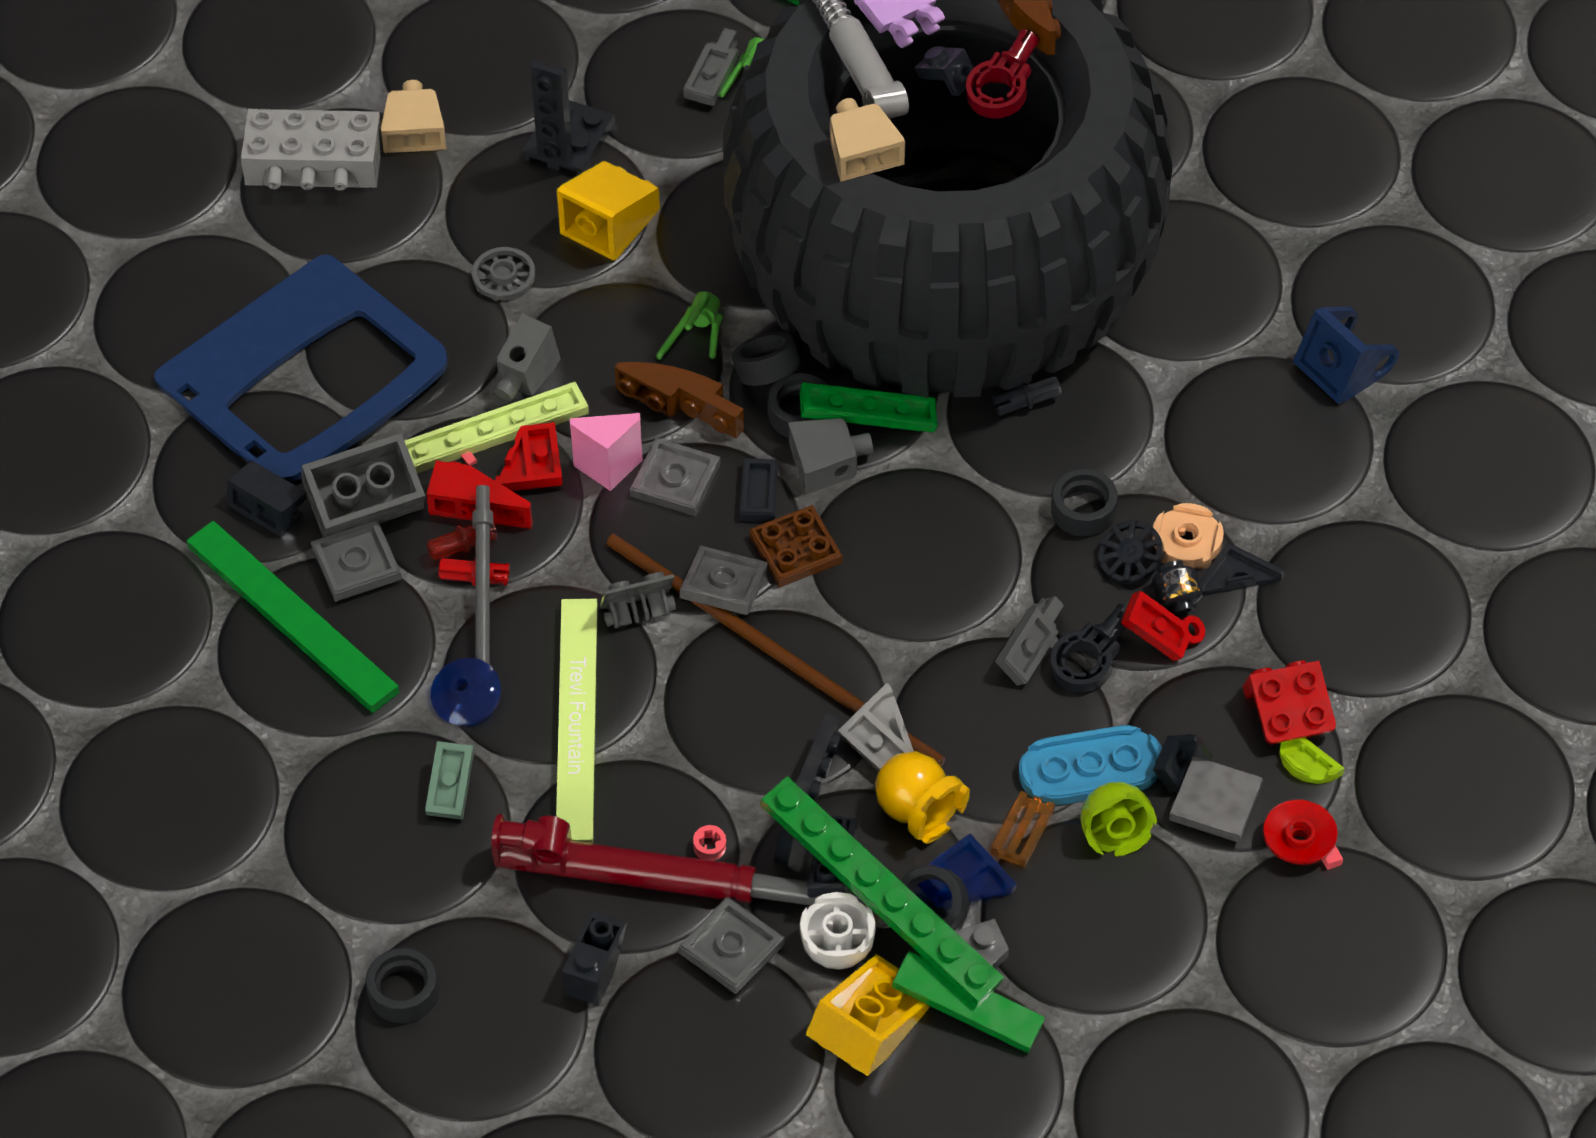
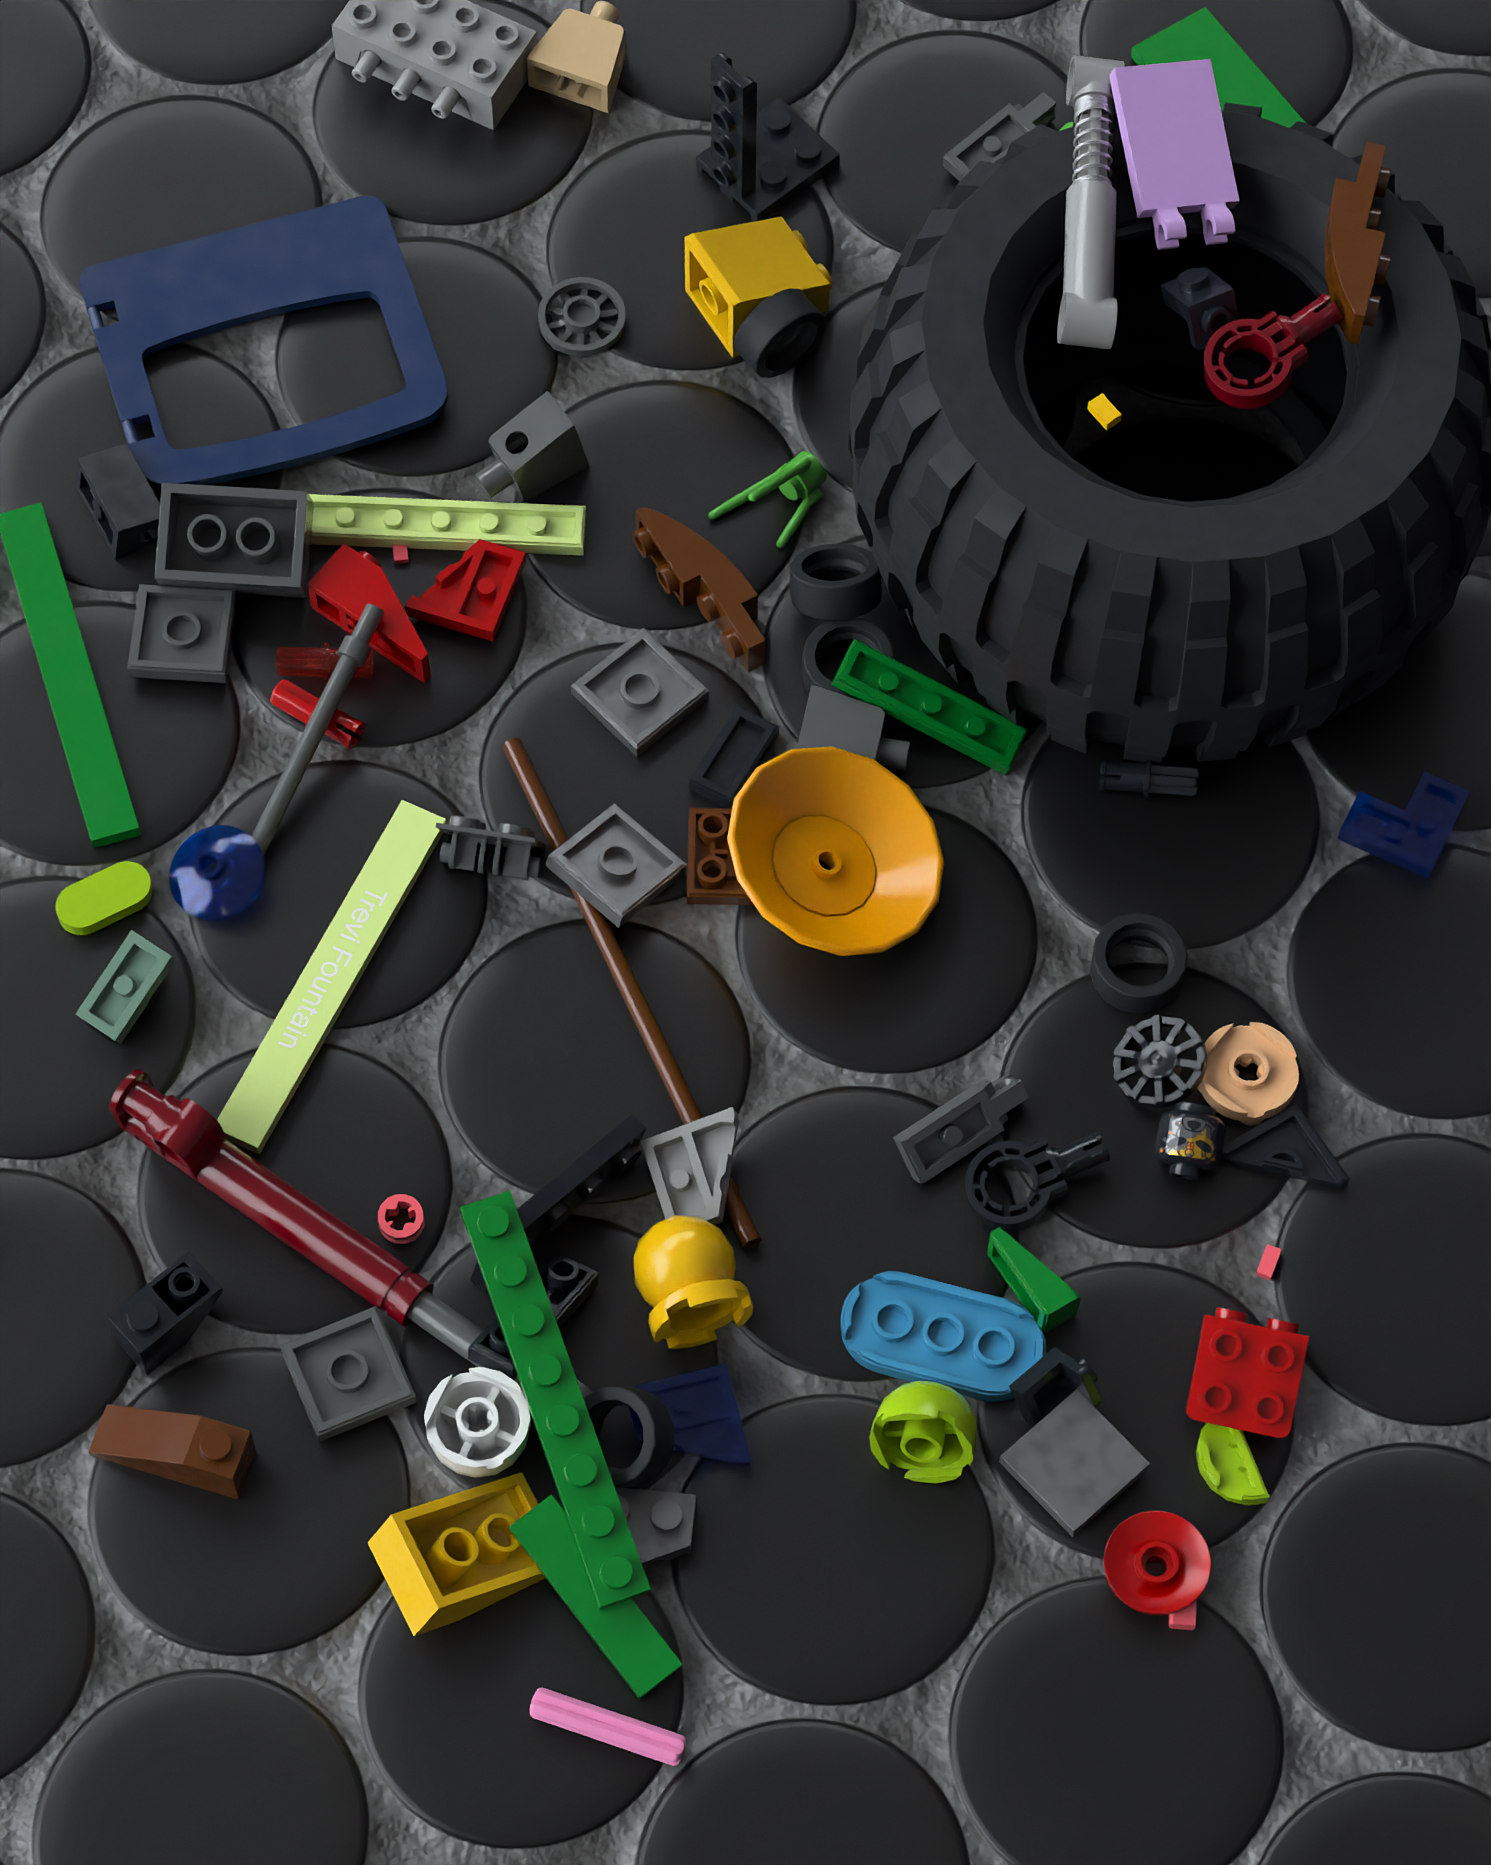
camera: 25 degrees right, 10 degrees up
bright pink slope [570,413,643,491] -> none
tan torso [830,98,905,182] -> none
clear orange tile [991,791,1055,867] -> none
red hinge [1121,591,1205,661] -> none
none -> lime tile [56,861,153,935]
none -> reddish brown slope [89,1404,256,1500]
none -> bright pink axle [530,1687,686,1766]
none -> light orange dish [727,746,945,956]
none -> black tyre [734,288,826,378]
none -> green slope [987,1227,1081,1334]
none -> yellow piece [1087,393,1122,430]
none -> coral piece [1256,1244,1282,1280]
none -> clear blue plate [1338,771,1470,879]

